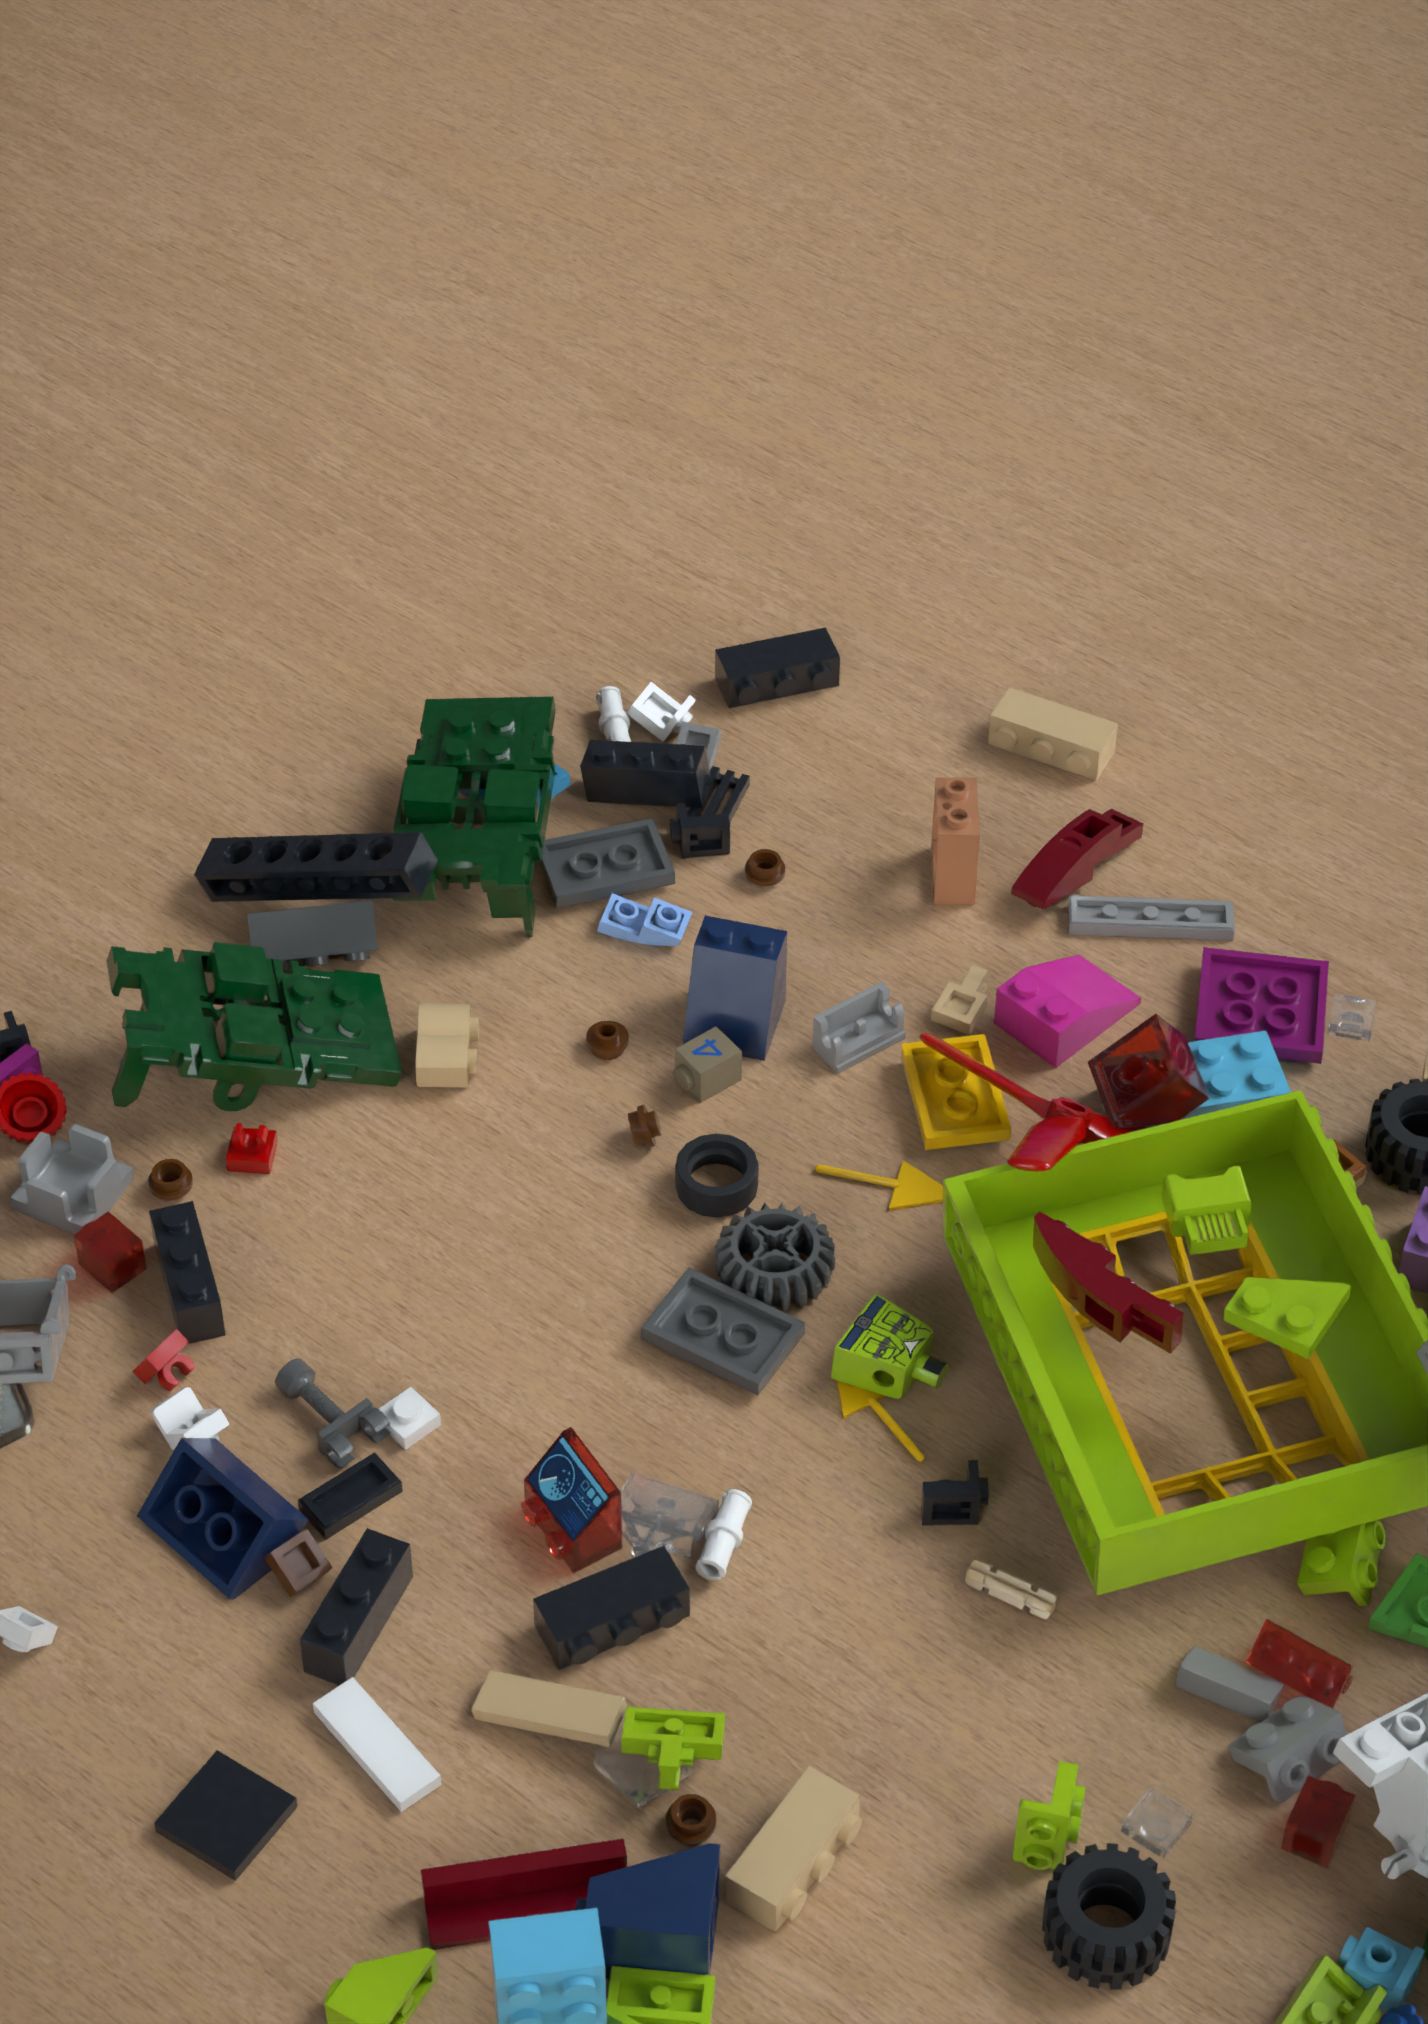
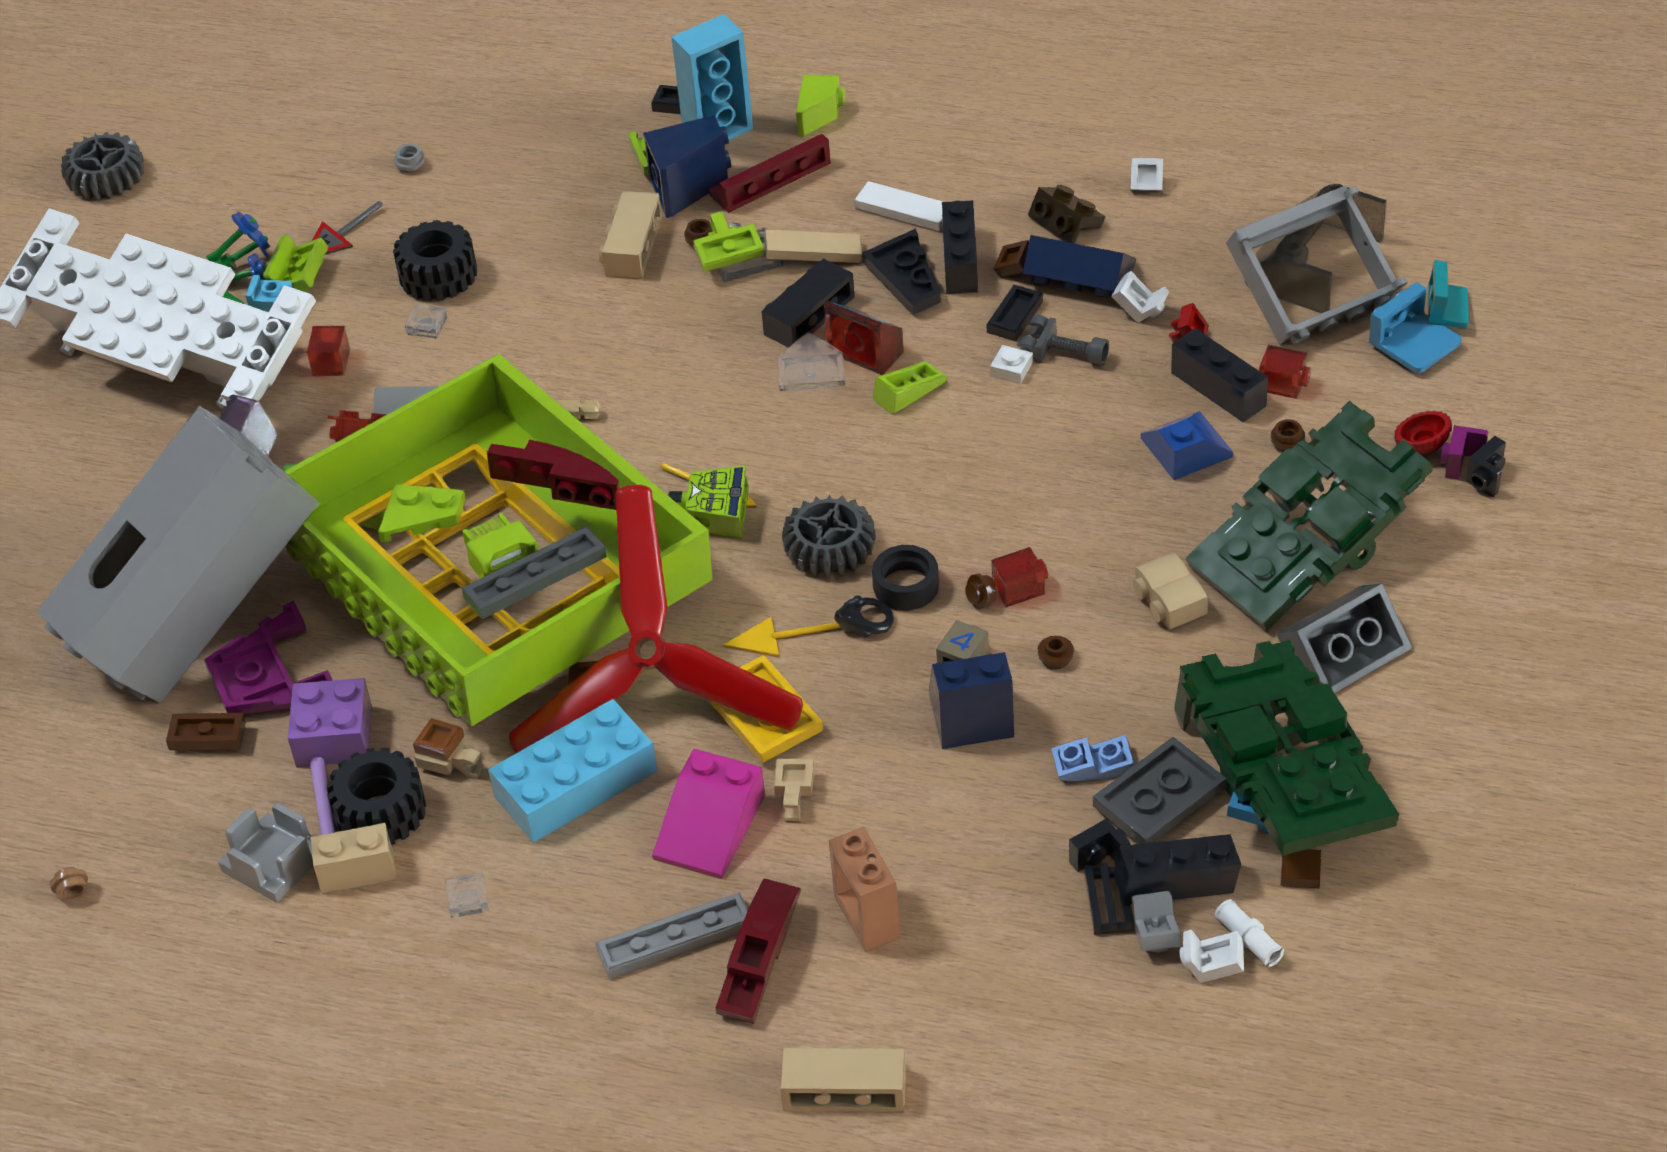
camera: 160 degrees right, 0 degrees up
light grey panel [10,1123,134,1239] -> none
black tile [154,1750,298,1881] -> none
black brick [194,832,438,902] -> none
red tile [226,1123,278,1174] -> none
dark grey plate [641,1267,805,1395] -> none
white pin [696,1489,752,1581] -> none
black brick [715,627,840,708] -> none
reddish brown plate [745,849,785,886] -> none
light grey hinge [813,982,906,1074] -> none
black bracket [921,1460,989,1526] -> none
lime bracket [1012,1761,1086,1870] -> none
clear red slope [1088,1013,1210,1129] -> none
magenta plate [1194,947,1329,1064] -> none
light grey bracket [1229,1694,1347,1803] -> none
none -> dark grey plate [462,526,607,619]
none -> black piece [834,595,894,638]
none -> black wing [862,228,941,315]
none -> lime slope [873,361,947,414]
none -> clear red brick [991,547,1048,607]
none -> dark brown bracket [1028,185,1106,243]
none -> blue slope [1141,411,1234,480]

